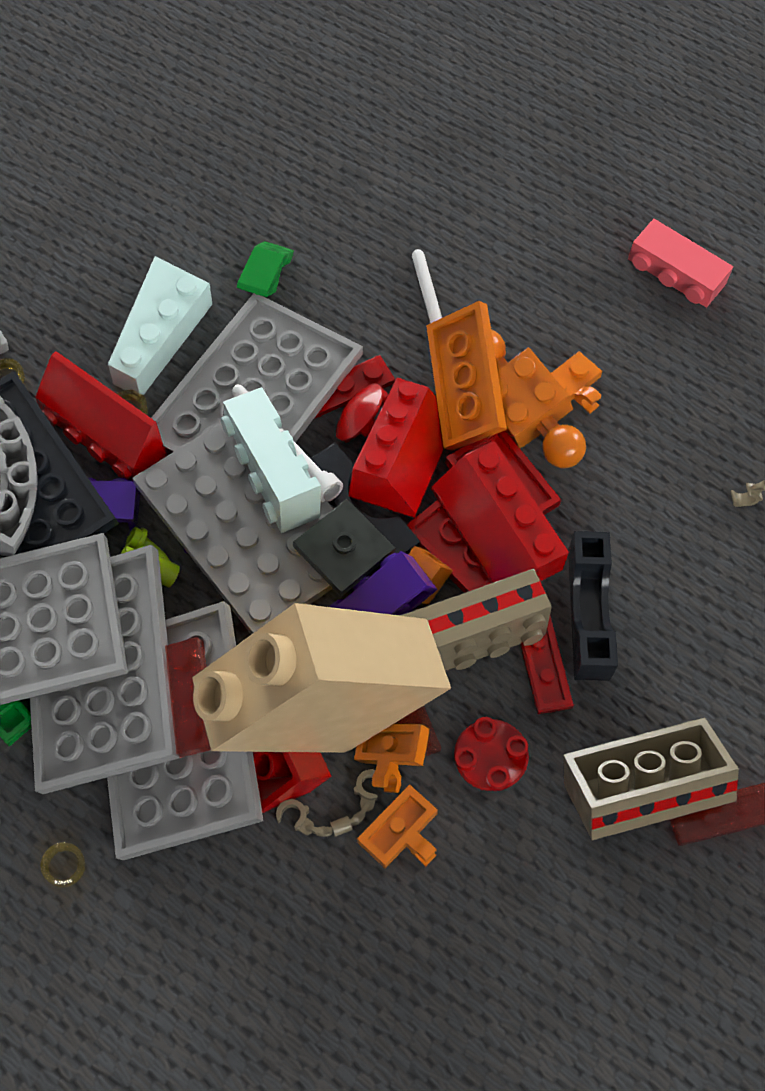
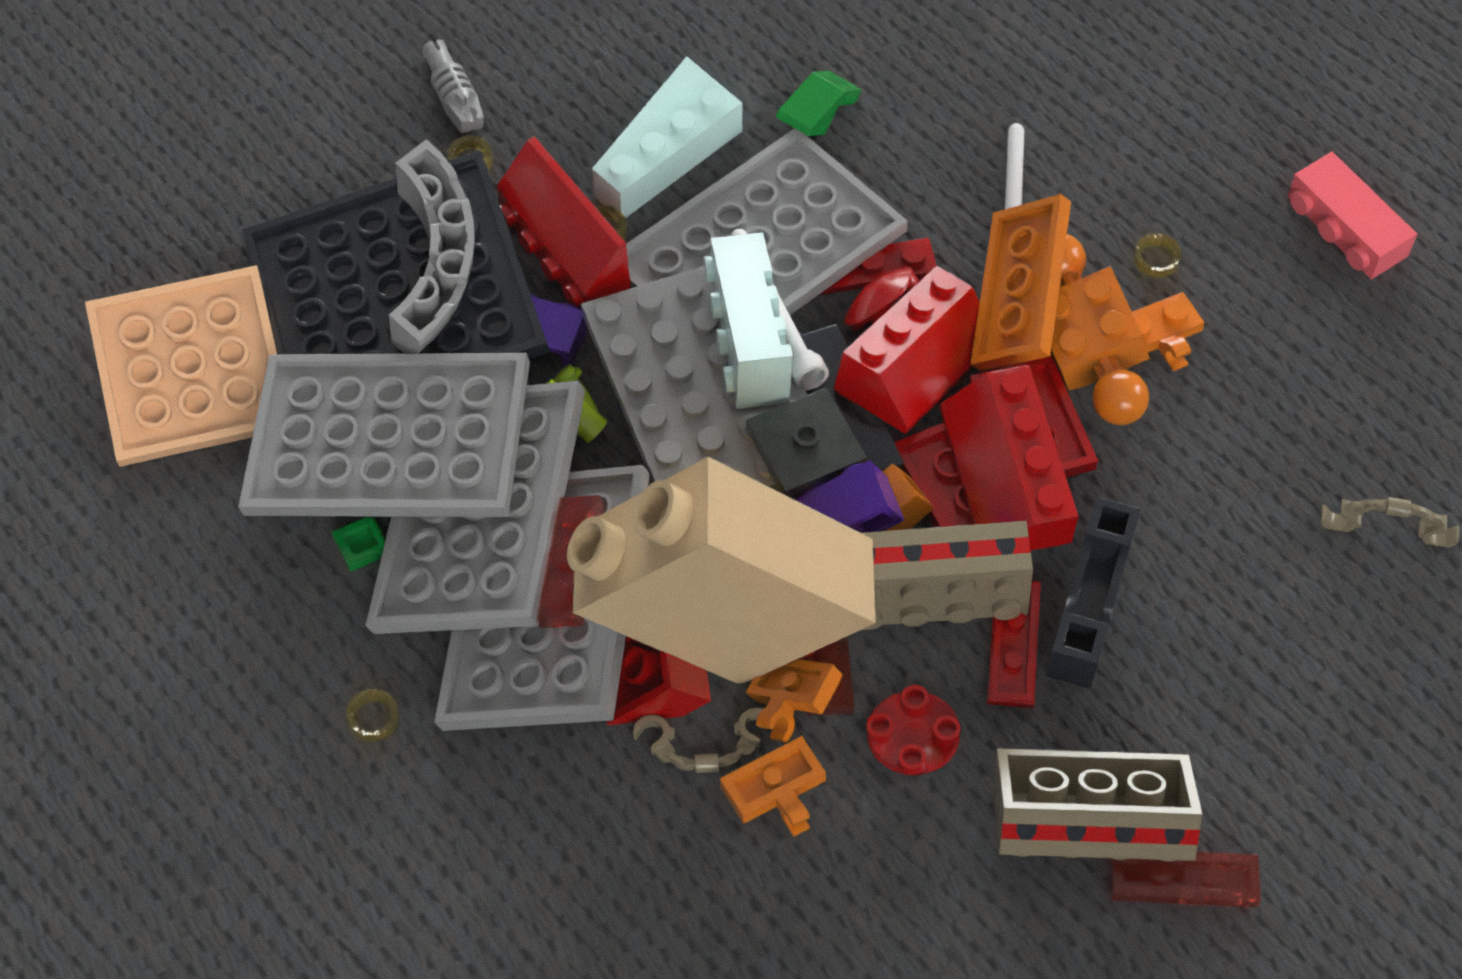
camera: 20 degrees right, 5 degrees down
none -> clear yellow piece [1134,233,1182,278]

